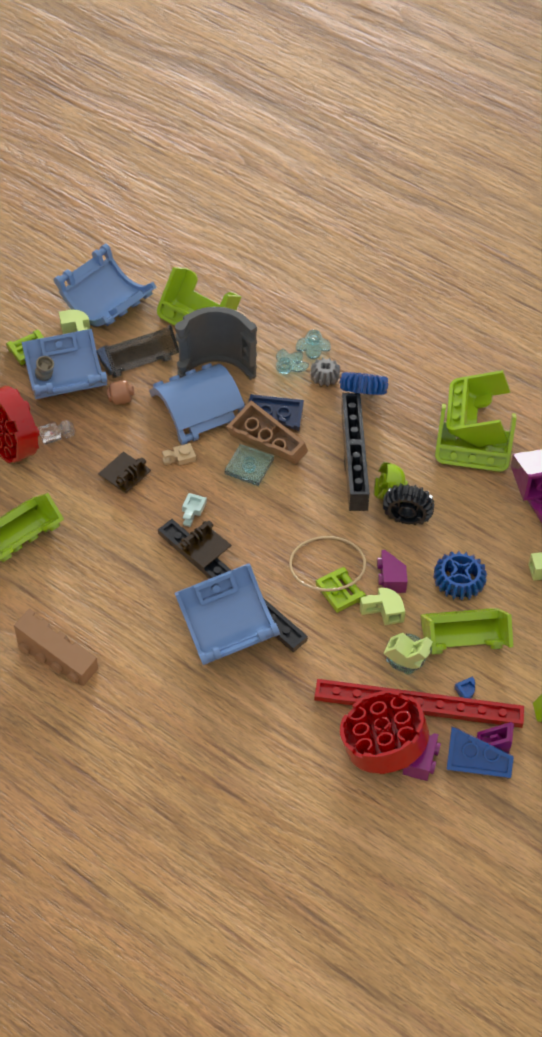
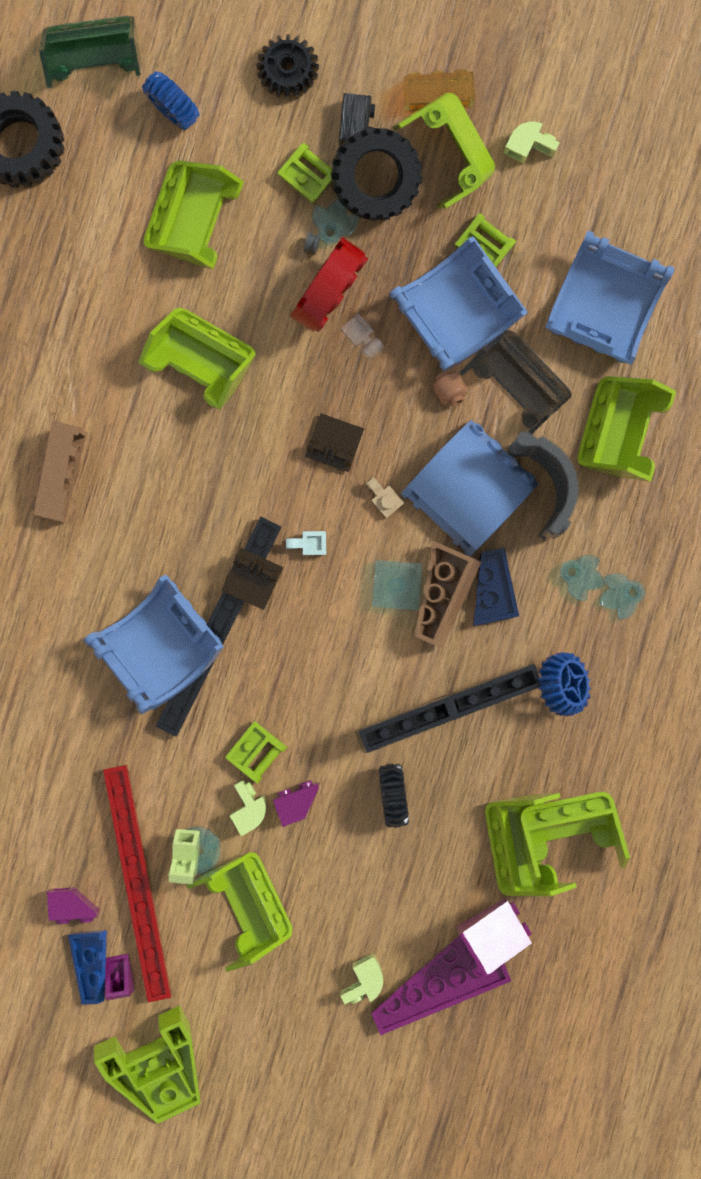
camera: 70 degrees right, 35 degrees up
dark tan wheel [35,356,54,381] -> none
yellowish green brick [59,310,90,334] -> none
tan piece [289,536,366,592] -> none
light grey gear [310,357,340,387] -> none
red brick [340,691,429,774] -> none
lime cylinder [374,462,408,500] -> none
blue gear [433,551,487,601] -> none
blue tile [454,676,475,699] -> none

